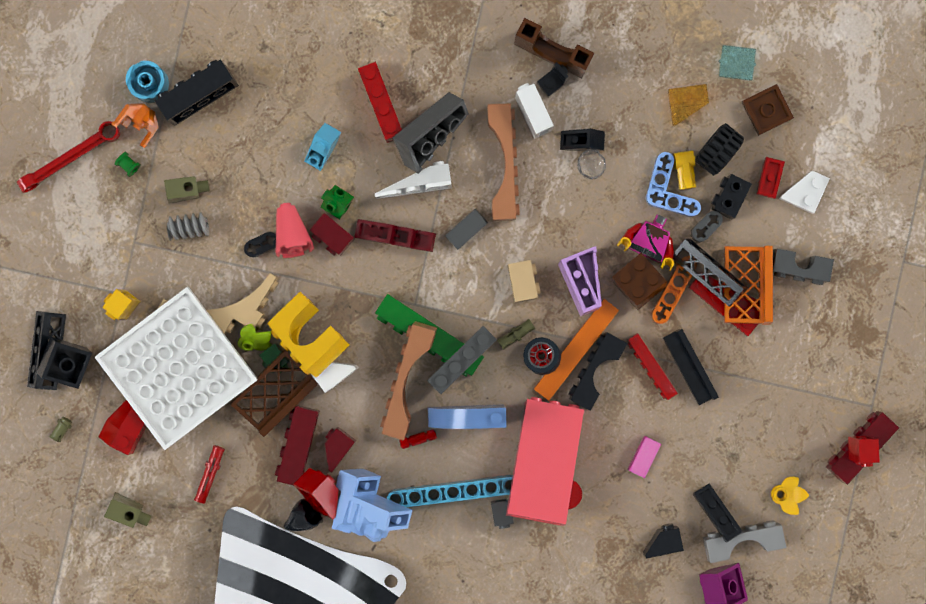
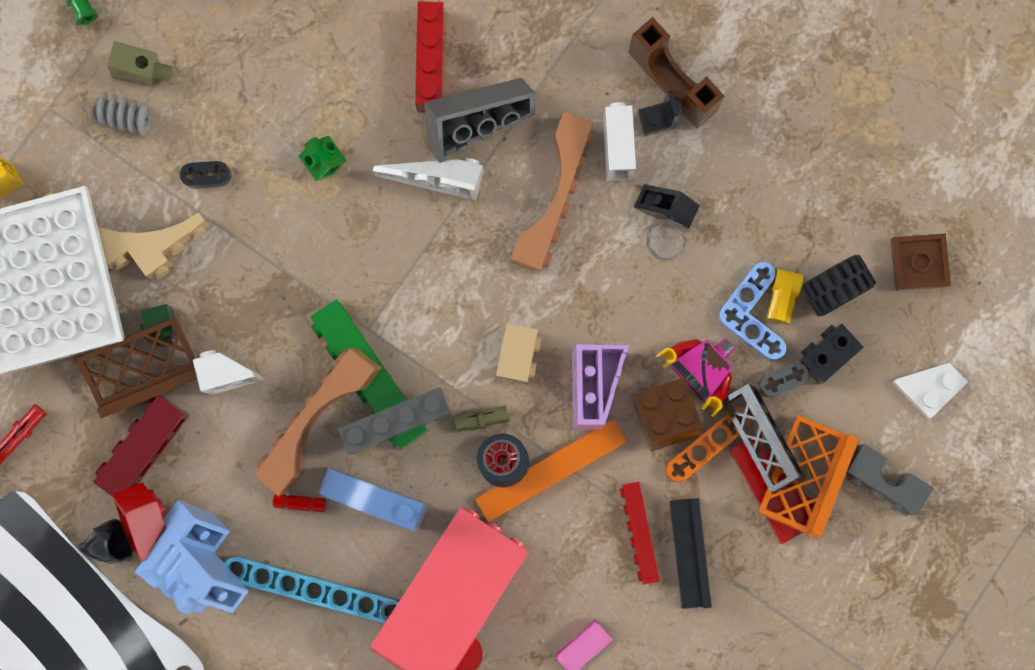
camera: 25 degrees right, 5 degrees down
lime plate [238,324,272,351] -> none
yellow arch [267,292,350,378] -> none
coral cone [275,203,314,258] -> none
medium azure slope [304,123,341,171] -> none
dark red brick [310,213,355,256] -> none
dark red slope [325,427,356,473] -> none
dark red slope [354,219,436,252] -> none
dark grey slope [445,209,488,250] -> none
dark grey brick [491,498,514,529] -> none
black arch [568,332,628,411] -> none
clear yellow wing [668,84,709,126] -> none
clear light blue piece [719,45,756,81] -> none
red plate [756,157,785,199] -> none

